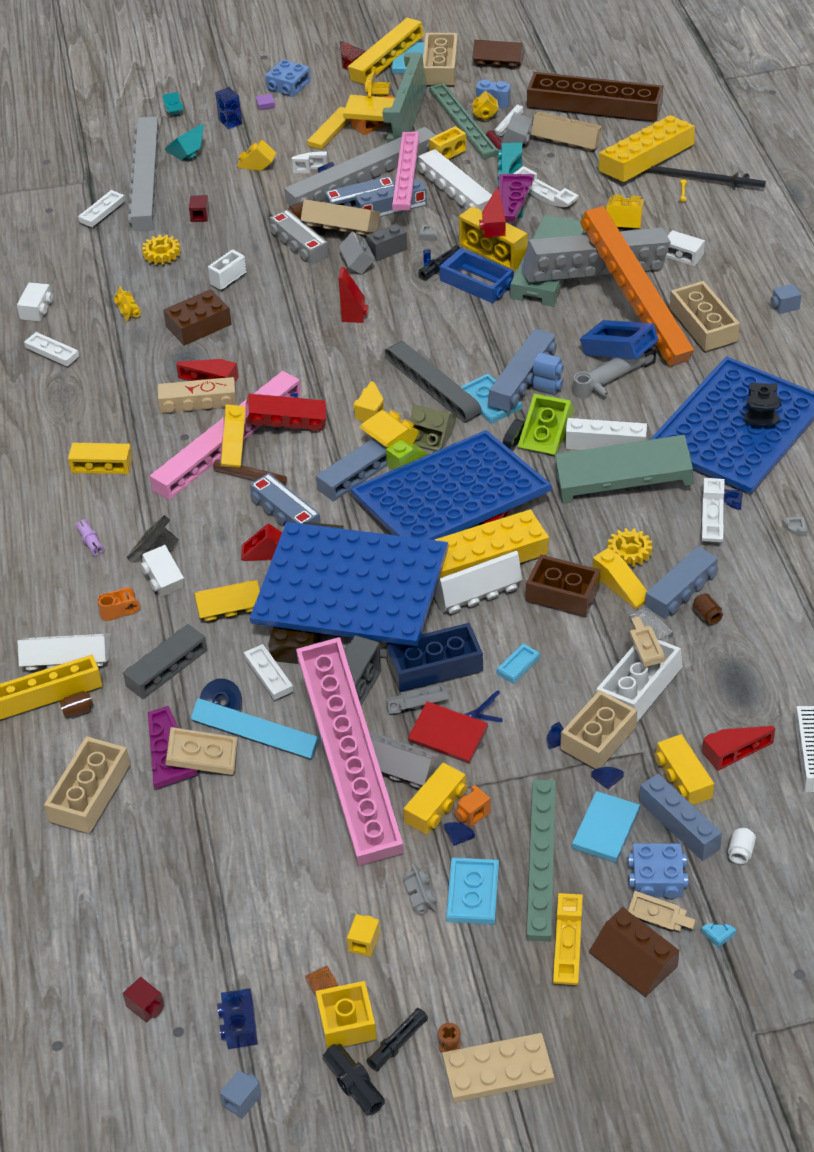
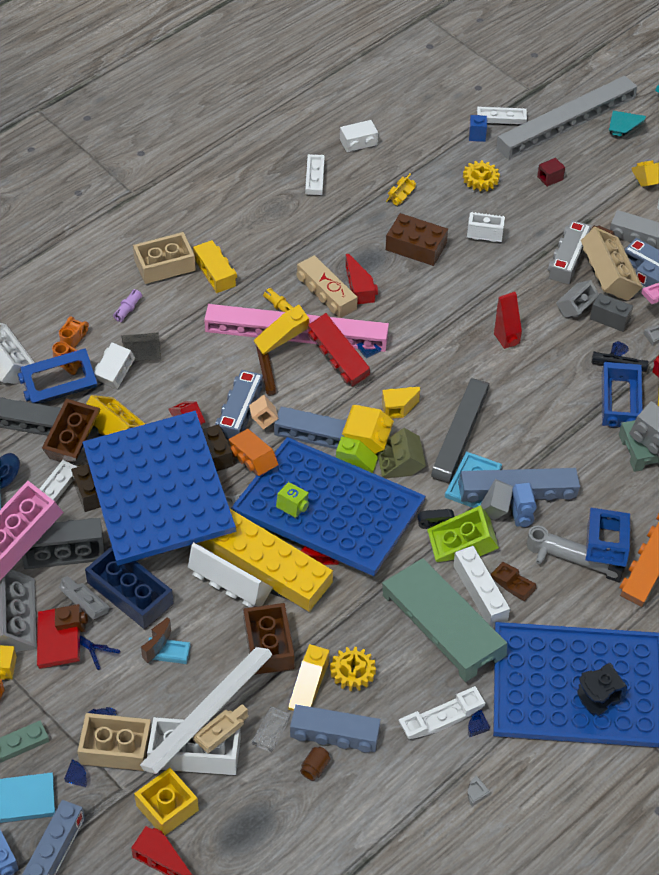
camera: 55 degrees right, 5 degrees up
yellow brick [655,734,714,805] -> none
none -> blue piece [17,348,97,404]
none -> reddish brown slope [42,399,101,462]
none -> reddish brown bracket [55,604,88,632]
none -> orange piece [59,316,89,349]
none -> tan brick [133,232,196,284]
none -> yellow brick [134,767,199,835]
none -> white tile [140,647,272,774]
none -> reddish brown slope [141,617,171,663]
none -> orange brick [228,429,279,476]
none -> light nougat brick [249,395,279,429]
none -> yellow pin [263,288,294,312]
none -> lime brick [276,482,309,518]
none -> blue brick [469,115,487,142]
none -> light grey slope [481,479,513,520]
none -> reddish brown slope [491,562,537,601]

